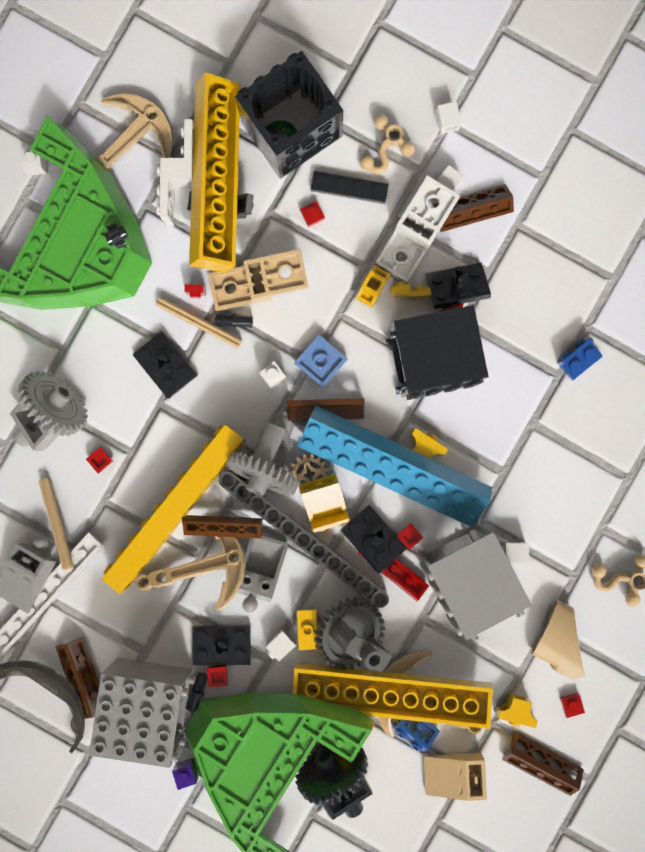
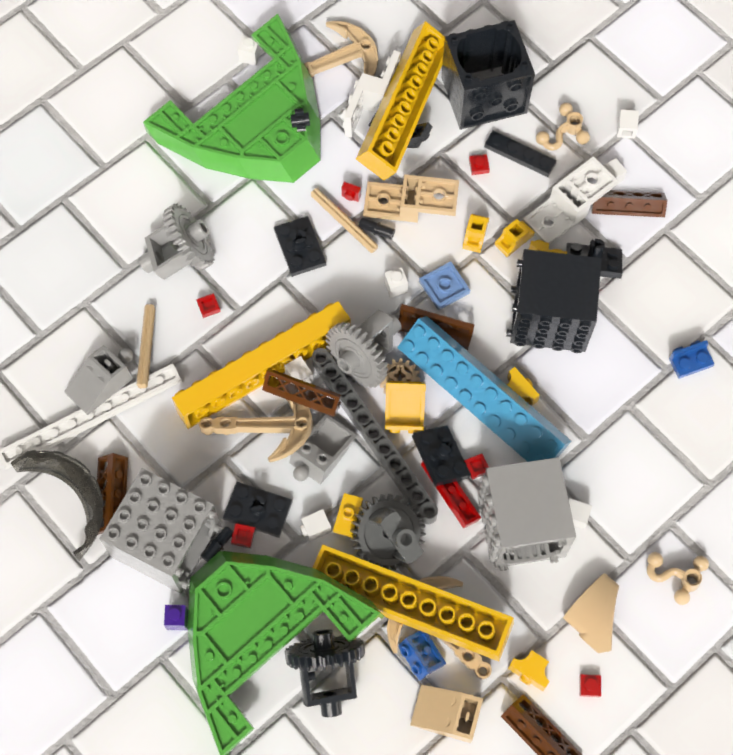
camera: 10 degrees right, 20 degrees down
none -> white brick [284,356,313,388]
none -> yellow brick [462,214,489,253]

